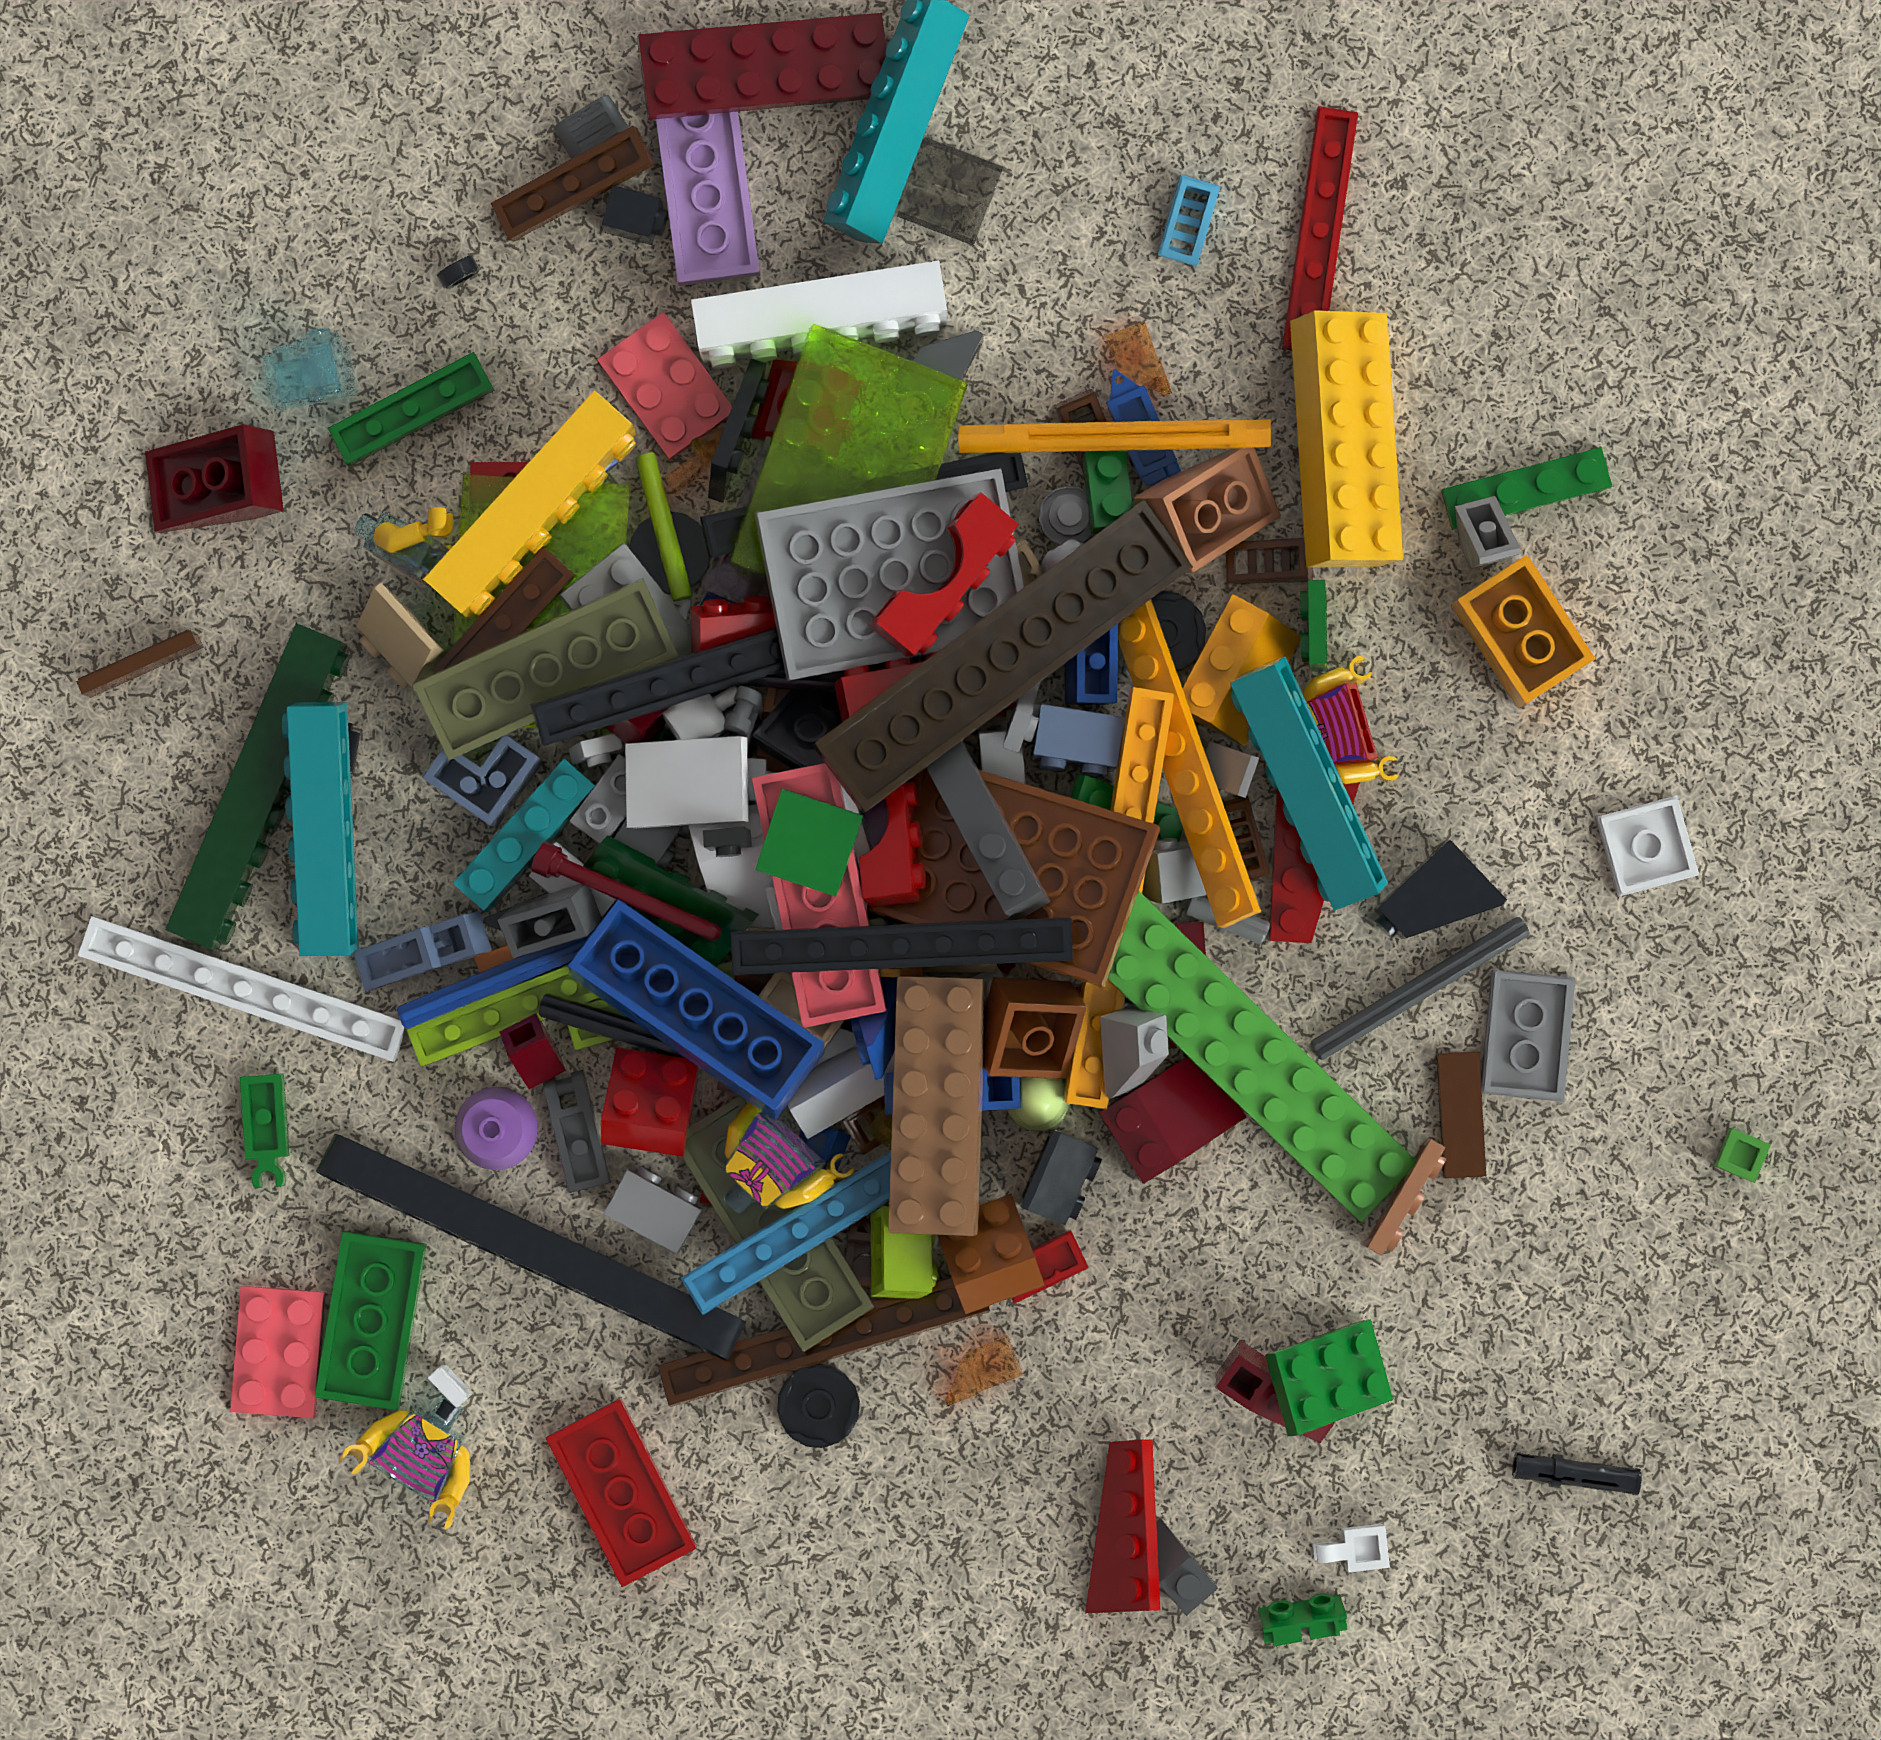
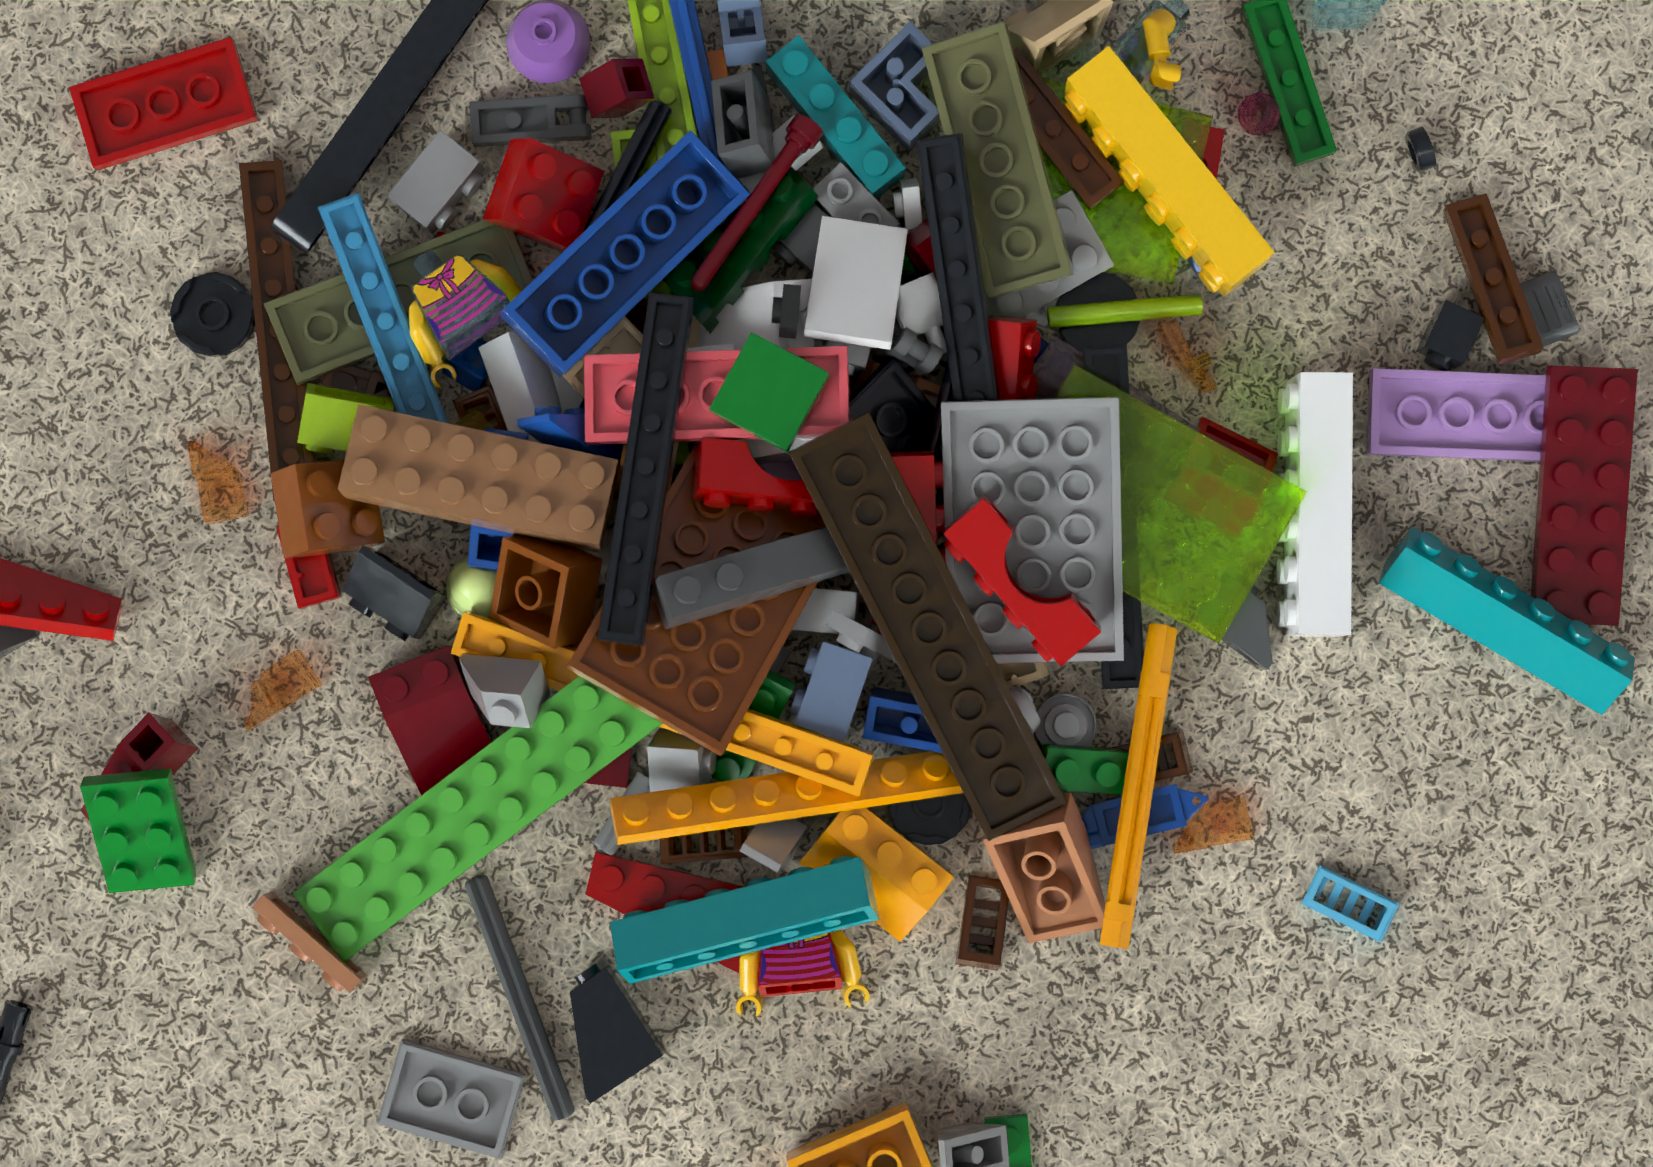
camera: 105 degrees right, 0 degrees up
coral plate [597,312,733,460] -> none
black wing [708,358,771,503] -> none
clear smoke slope [897,137,1005,246] -> none
red tile [1282,106,1359,351] -> none
yellow brick [1290,311,1403,567] -> none
green plate [1300,580,1328,672] -> none
reddish brown tile [1436,1052,1487,1179] -> none
none -> clear orange slope [244,649,323,731]
none -> clear pink plate [1237,92,1280,136]

